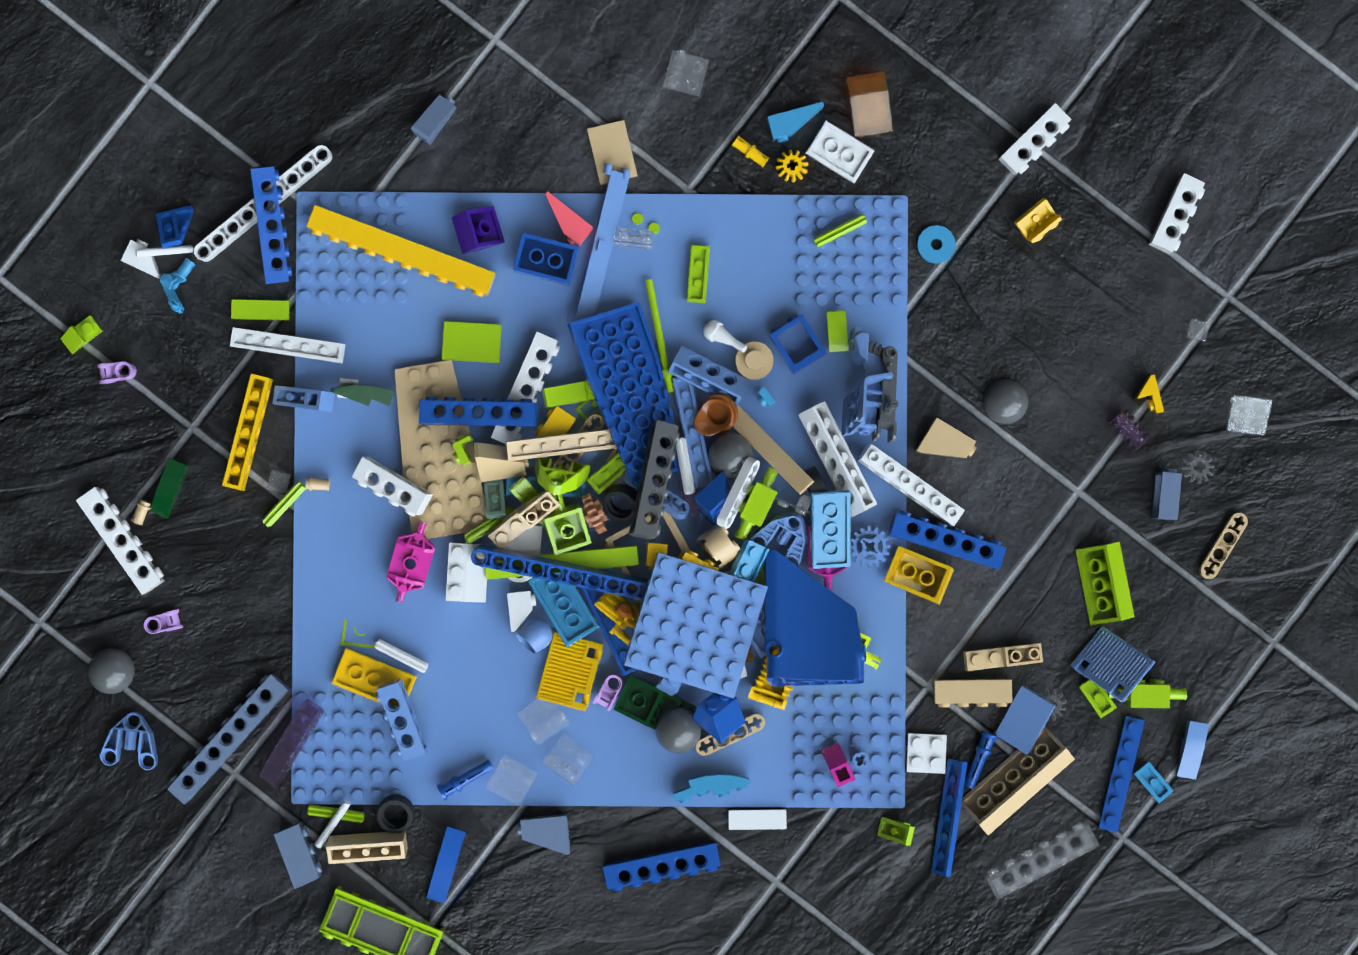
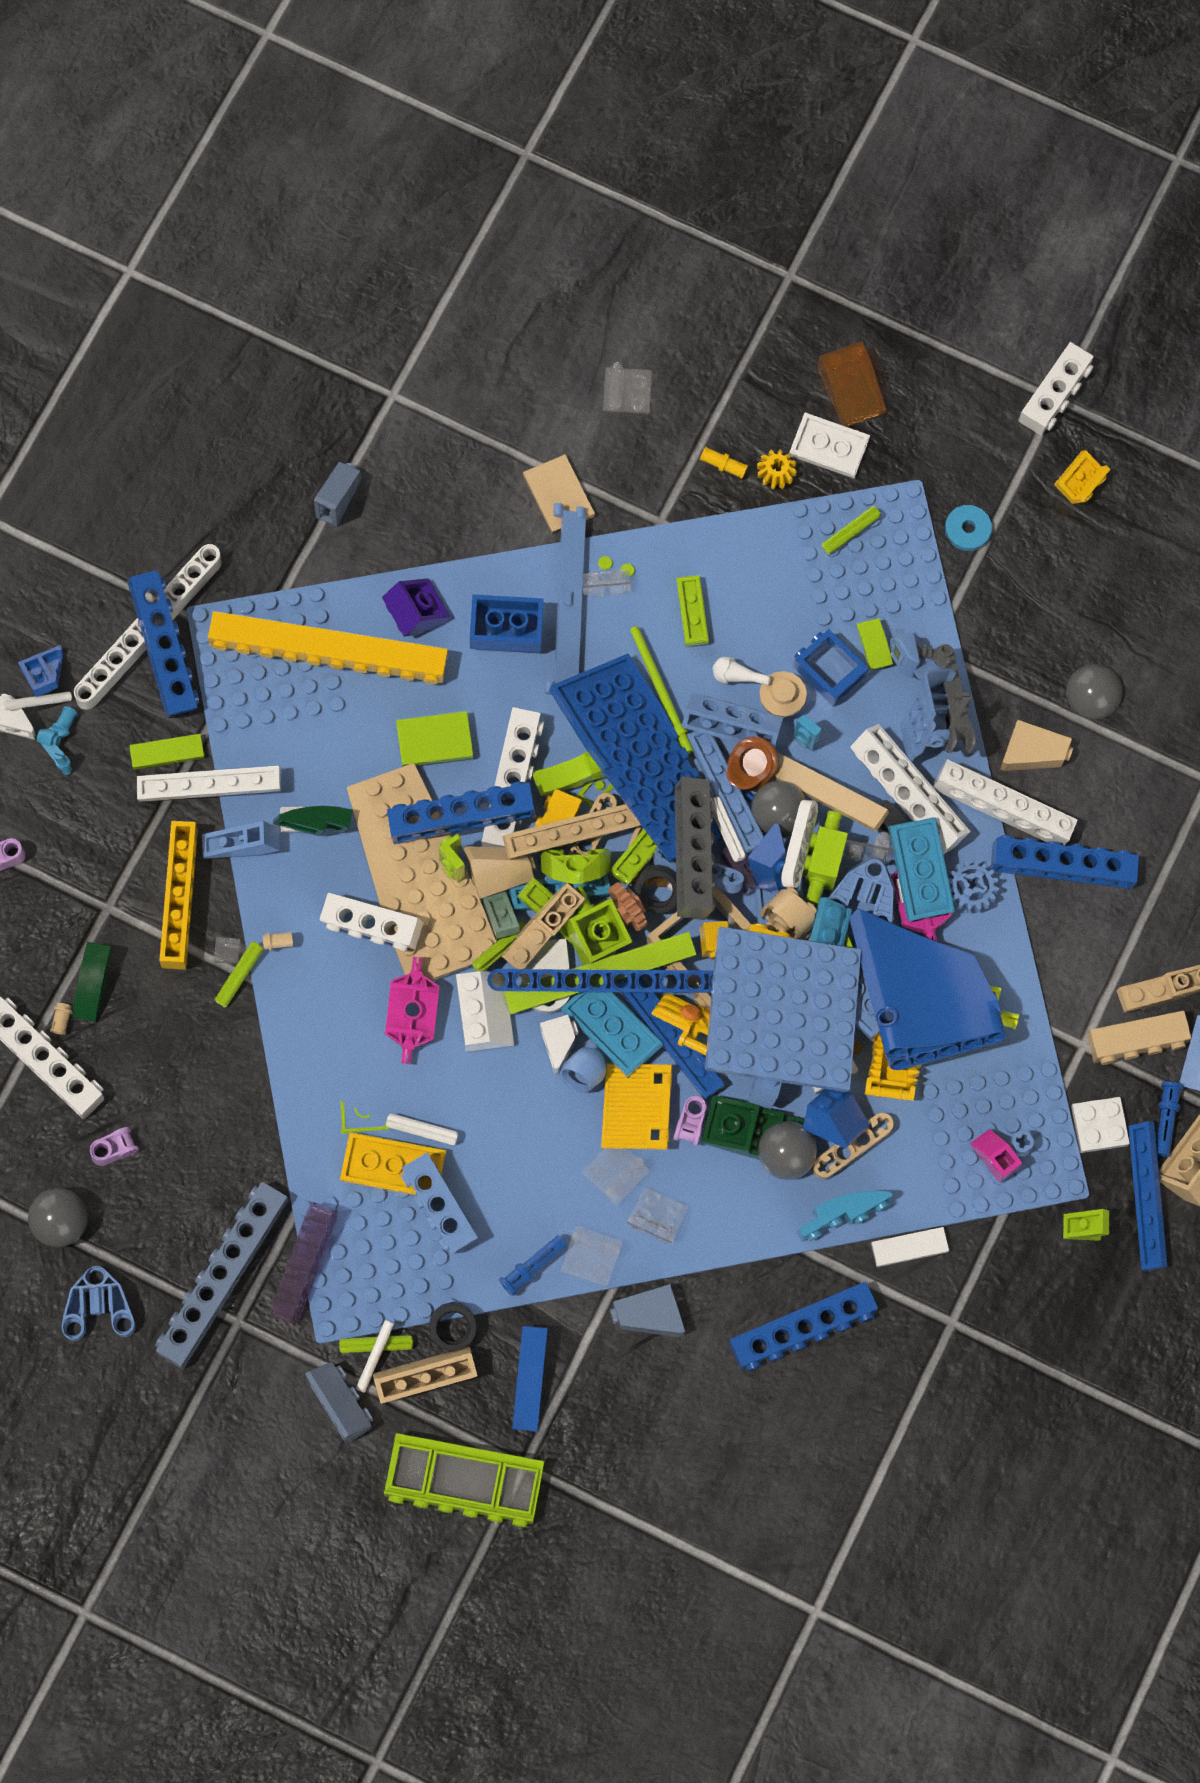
camera: 20 degrees left, 15 degrees down
coral slope [545,192,594,247] -> none
dark azure slope [767,102,824,143] -> none
yellow slope [884,546,954,605] -> none

